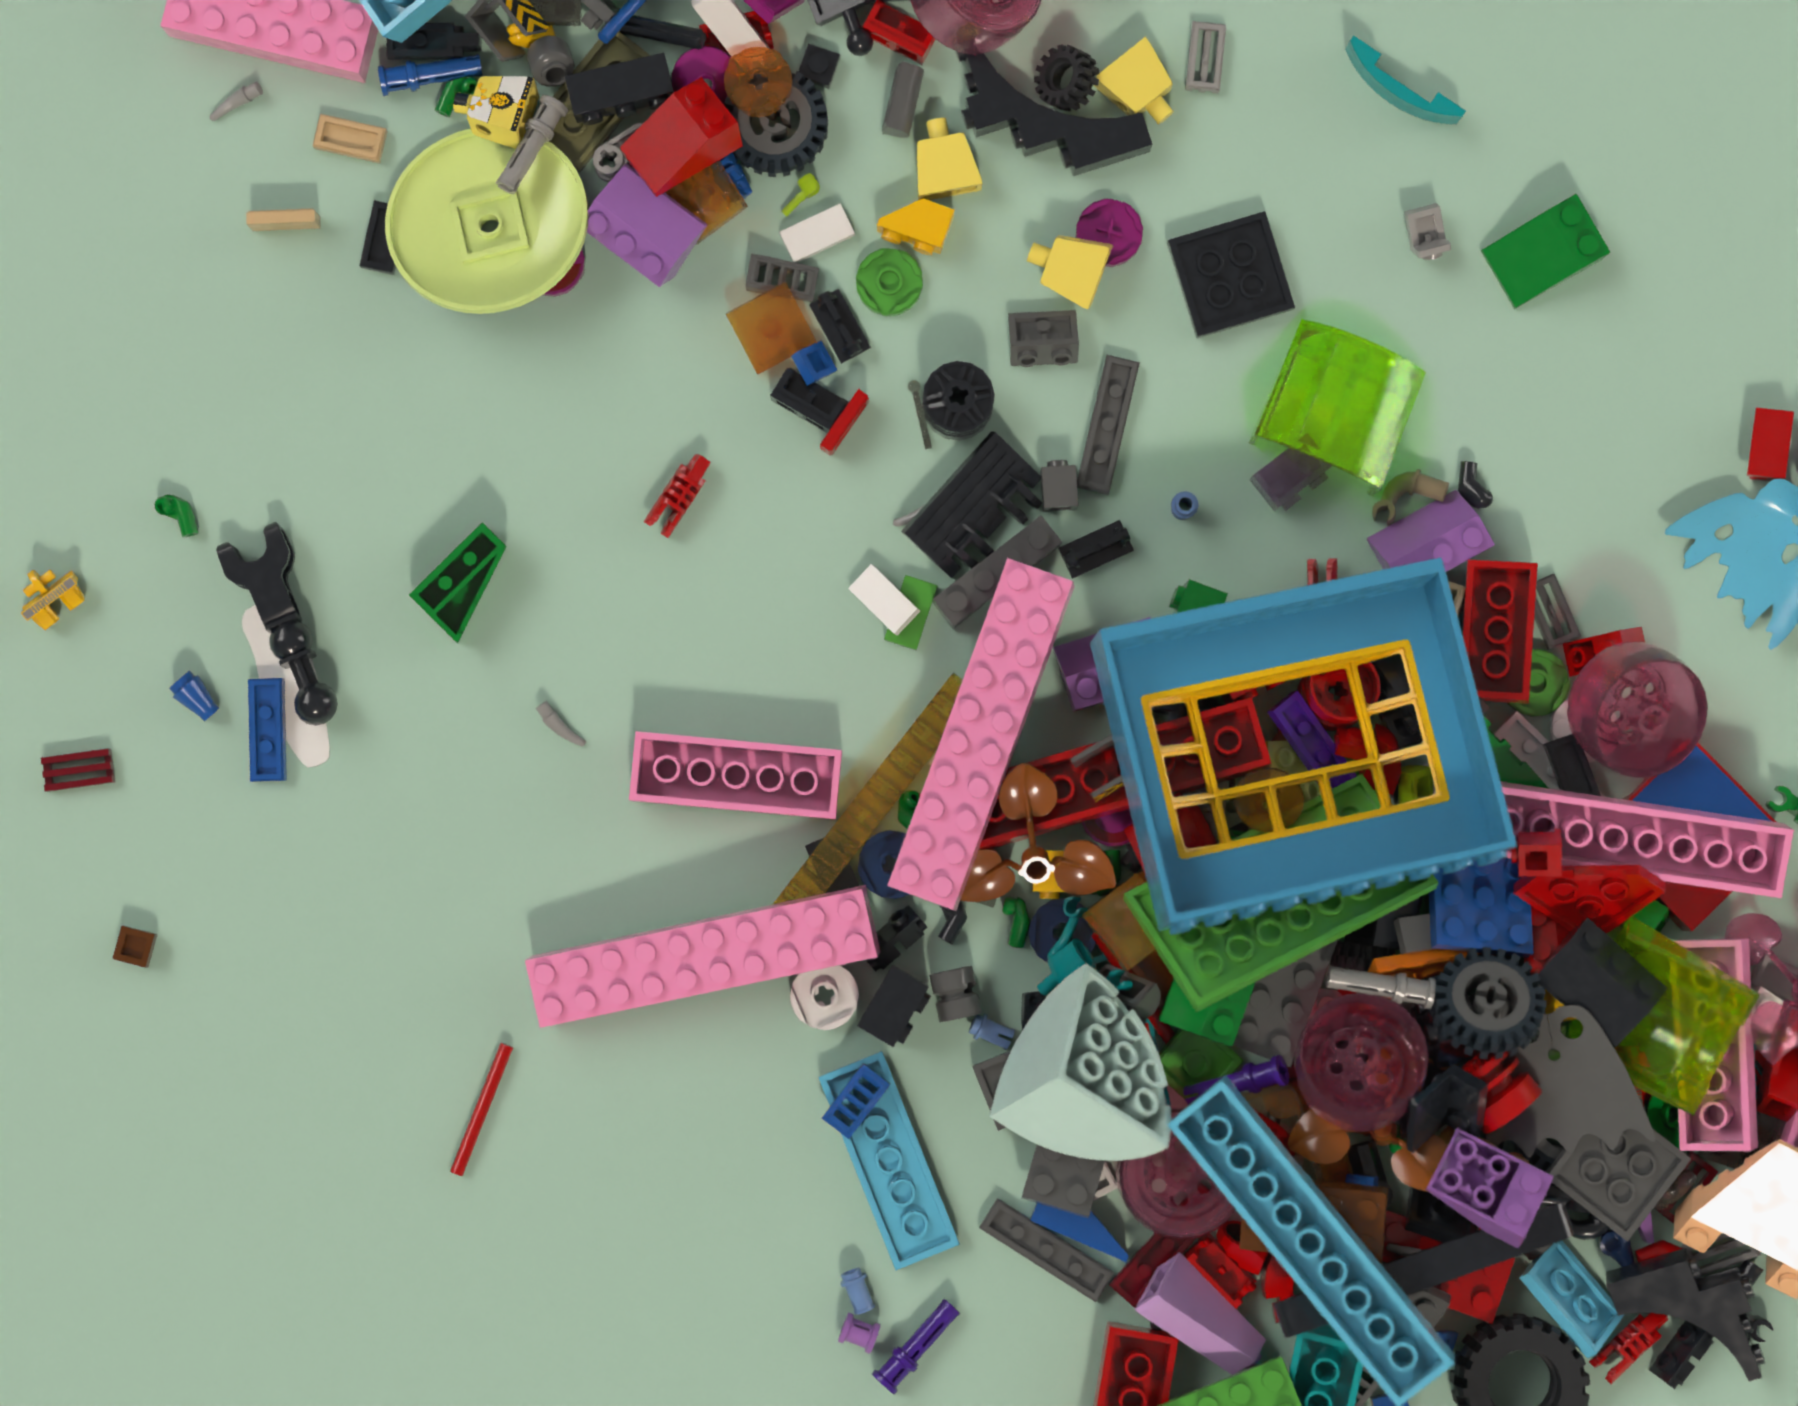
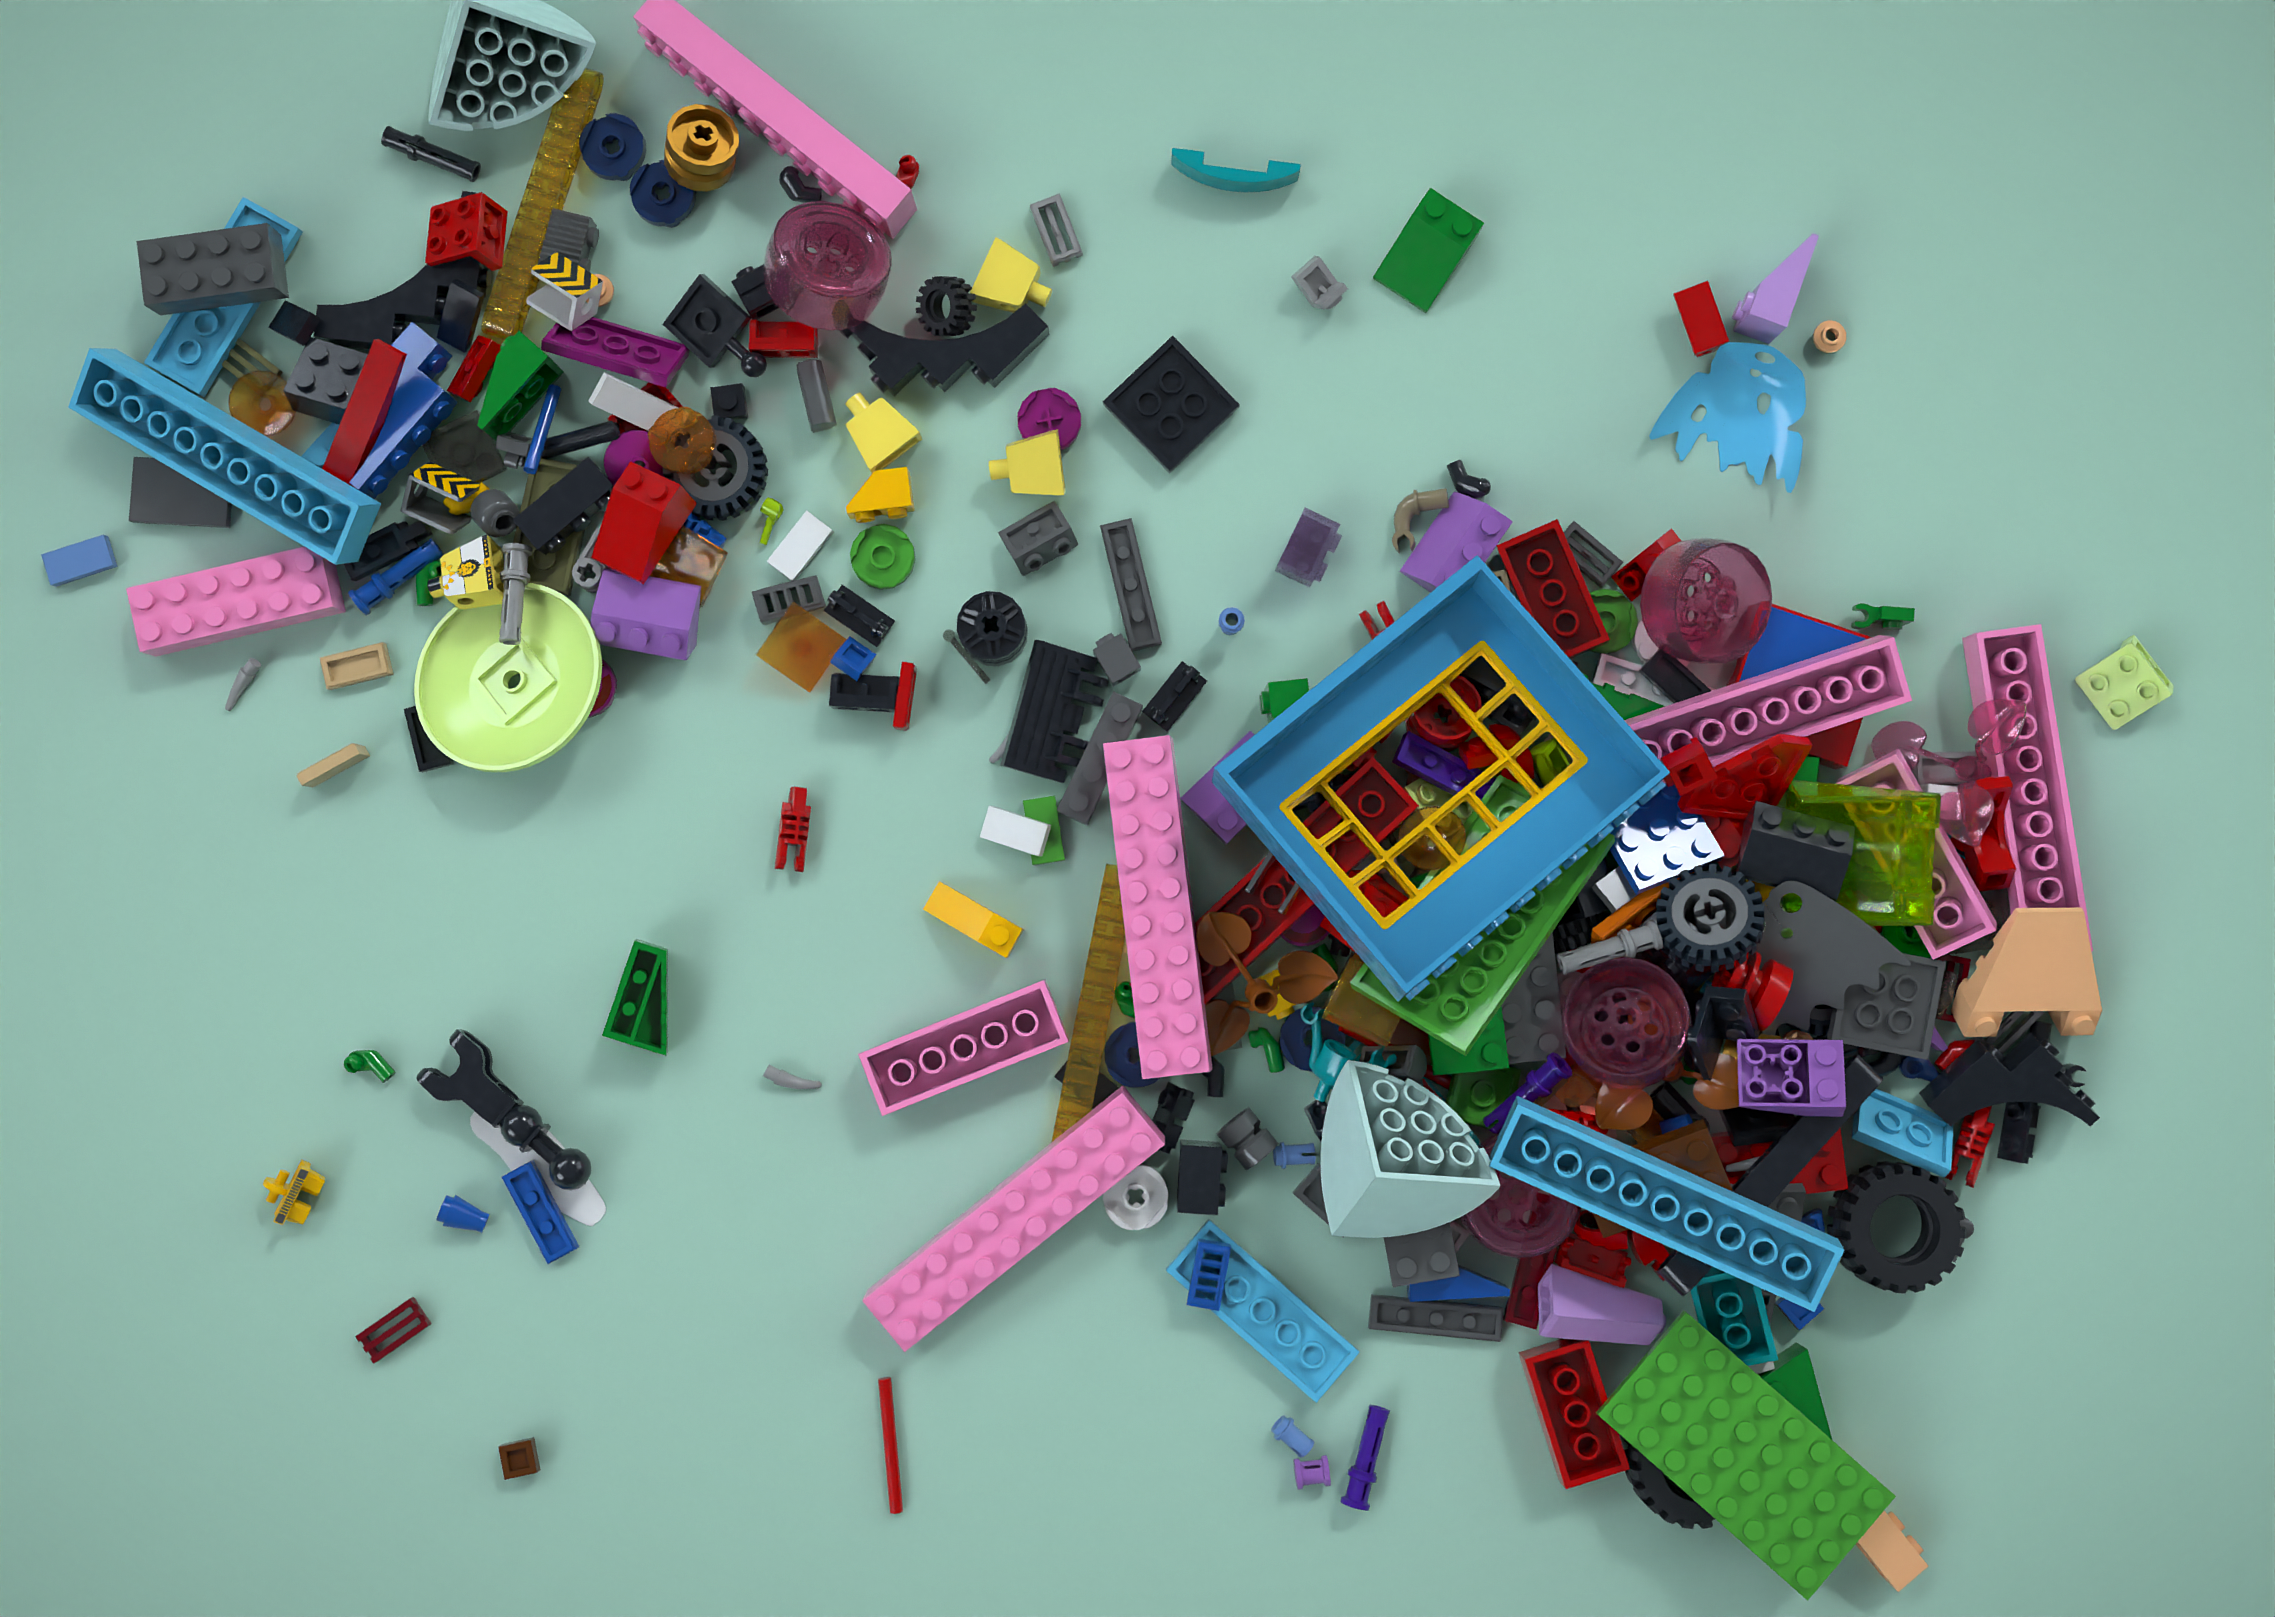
camera: 25 degrees left, 0 degrees up
clear neon green windscreen [1248,319,1426,497] -> none
none -> yellow slope [923,881,1024,958]

